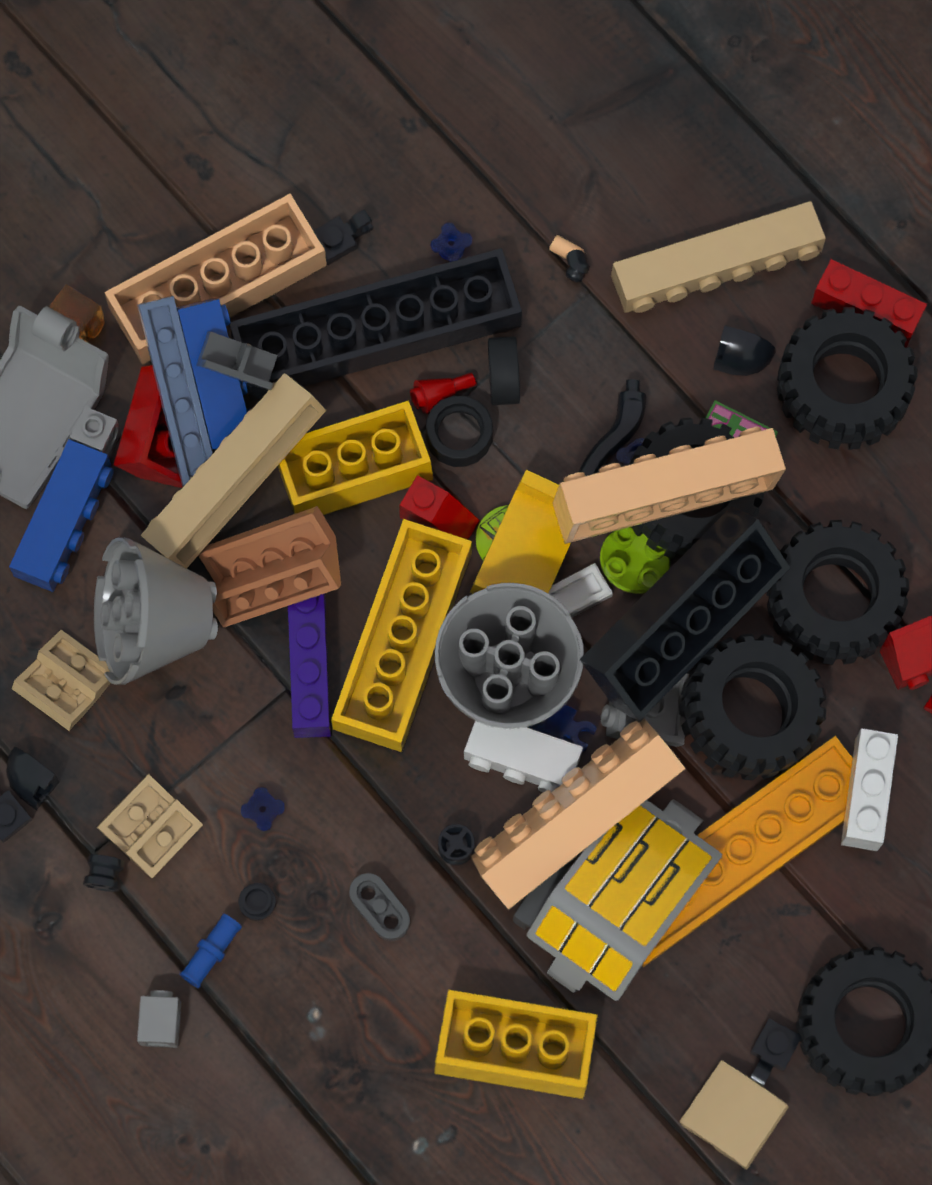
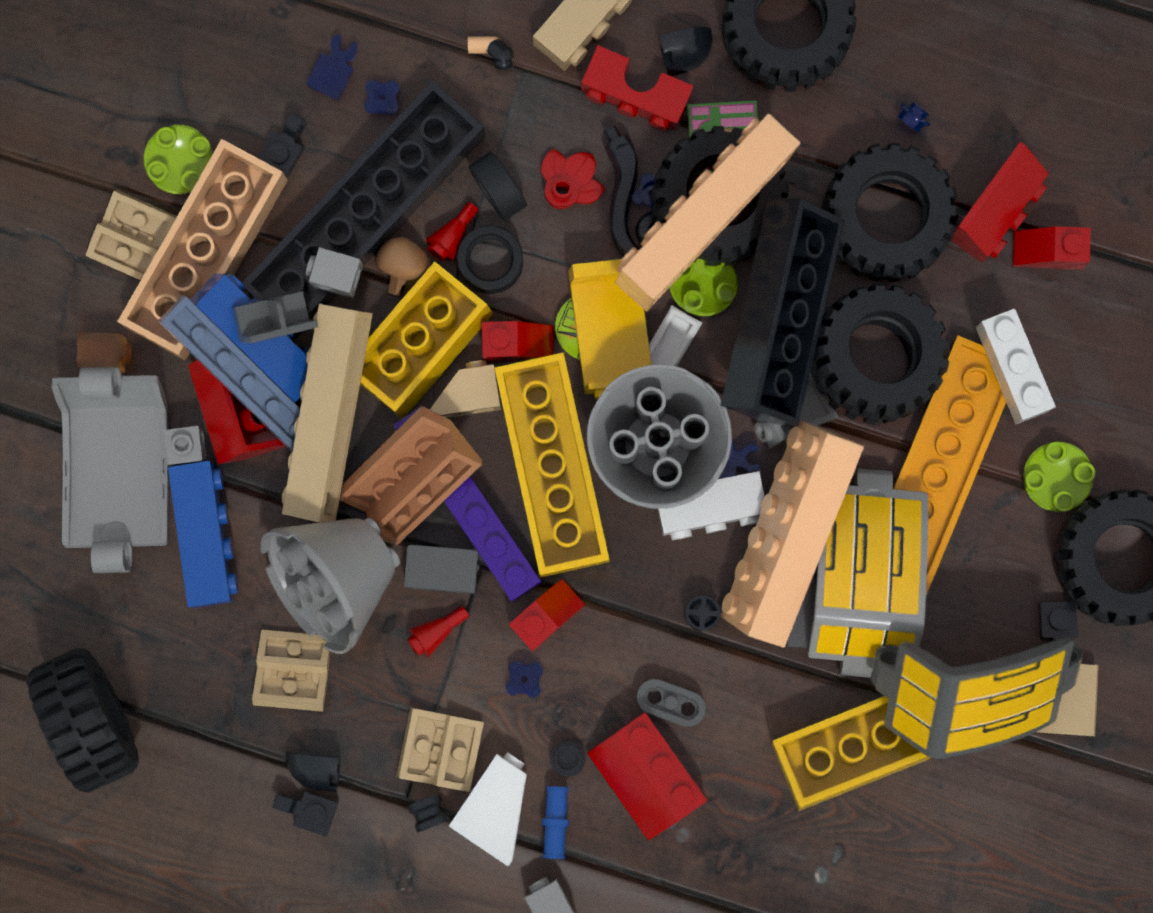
camera: 25 degrees left, 10 degrees up
none -> tan slope [85,190,177,280]
none -> lime dish [144,125,213,194]
none -> clear blue plate [306,34,358,101]
none -> light grey brick [306,247,363,298]
none -> medium nougat piece [375,237,431,296]
none -> dark grey panel [404,545,478,594]
none -> red cone [407,605,469,658]
none -> tan slope [430,360,502,418]
none -> white slope [449,752,527,866]
none -> red slope [508,579,585,652]
none -> red plate [541,149,605,209]
none -> red arch [581,45,694,132]
none -> red slope [587,712,707,841]
none -> panel [871,637,1083,759]
none -> clear blue plate [897,102,931,133]
none -> lime dish [1023,442,1095,512]

